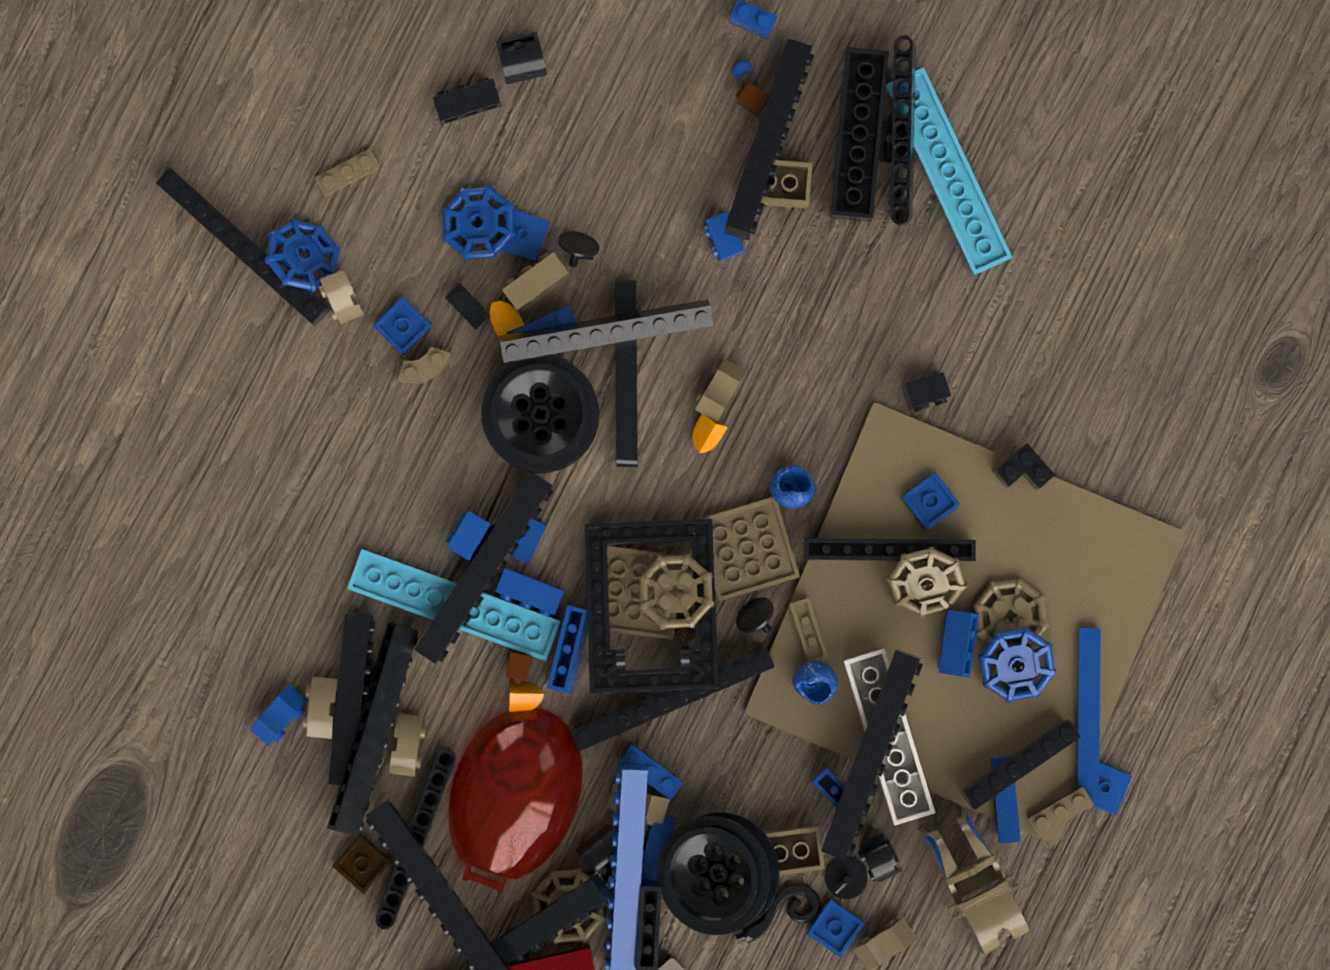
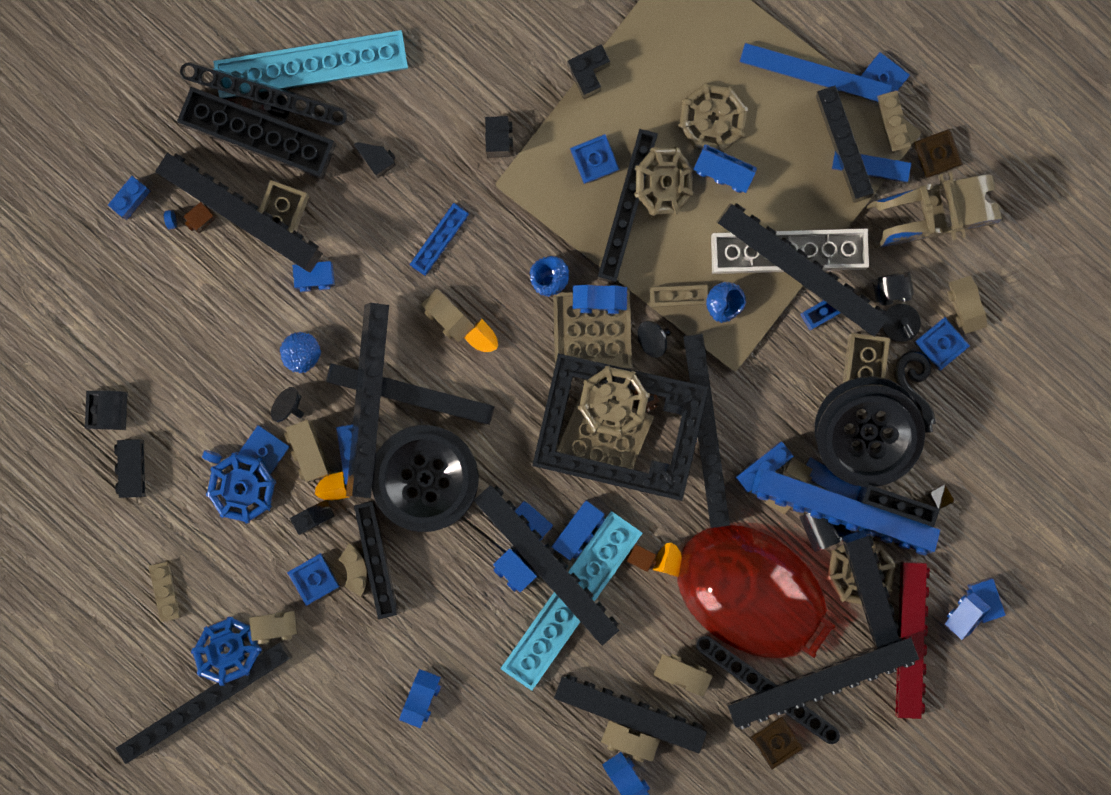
camera: 75 degrees left, 0 degrees up
black brick [327,623,419,837] -> none
blue brick [547,605,588,694] -> none
plate [978,626,1057,703] -> none
none -> blue tile [202,450,222,464]
none -> blue hair [280,332,321,373]
none -> black slope [354,142,396,178]
none -> black brick [354,501,399,619]
none -> blue brick [399,669,441,728]
none -> blue tile [409,203,469,276]
none -> blue brick [573,285,627,314]
none -> dark brown plate [913,129,963,178]

